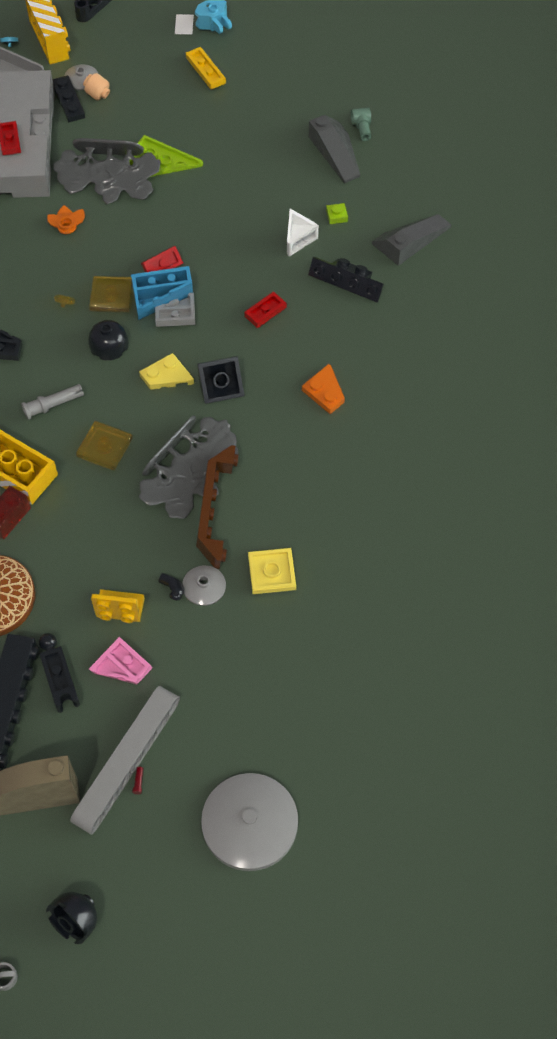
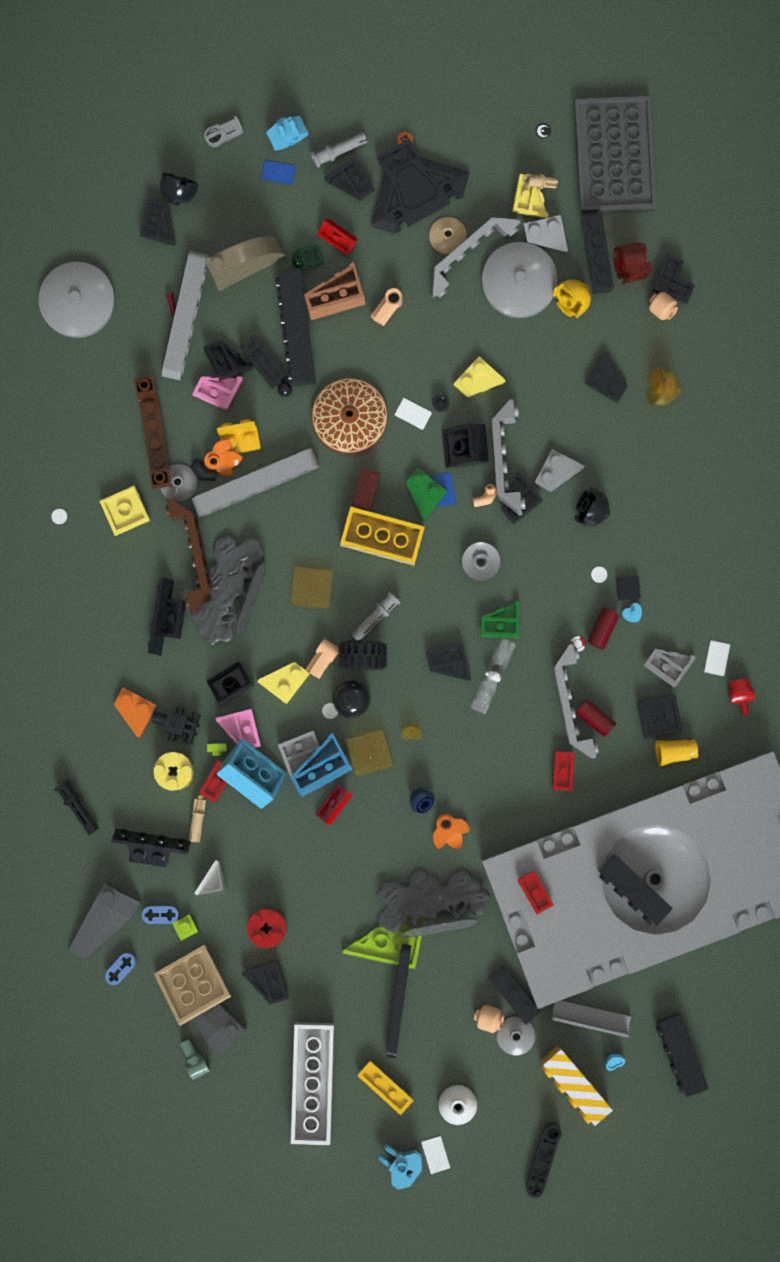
camera: 165 degrees right, 25 degrees up
none -> white sticker [52,509,67,524]
none -> black pin [54,779,99,836]
none -> medium blue beam [105,952,137,985]
none -> reddish brown slope [134,375,171,490]
none -> black wing [139,199,176,246]
none -> medium blue beam [142,906,179,924]
none -> black bracket [148,577,186,656]
none -> black piece [151,706,201,745]
none -> light yellow brick [154,752,194,791]
none -> tan plate [154,945,231,1026]
none -> tan piece [188,795,206,842]
none -> light grey beam [191,448,320,517]
none -> black wing [203,340,253,381]
none -> orange plate [204,439,242,476]
none -> lime plate [207,744,228,756]
none -> bright pink wing [216,709,261,748]
none -> medium azure slope [217,738,287,809]
none -> black wing [242,961,289,1004]
none -> red brick [247,908,287,948]
none -> white brick [291,1022,334,1145]
none -> light nougat piece [306,638,339,679]
none -> white sticker [322,703,338,719]
none -> black tyre [338,641,387,670]
none -> black beam [386,944,412,1059]
none -> dark blue cone [410,788,435,813]
none -> white piece [438,1085,477,1125]

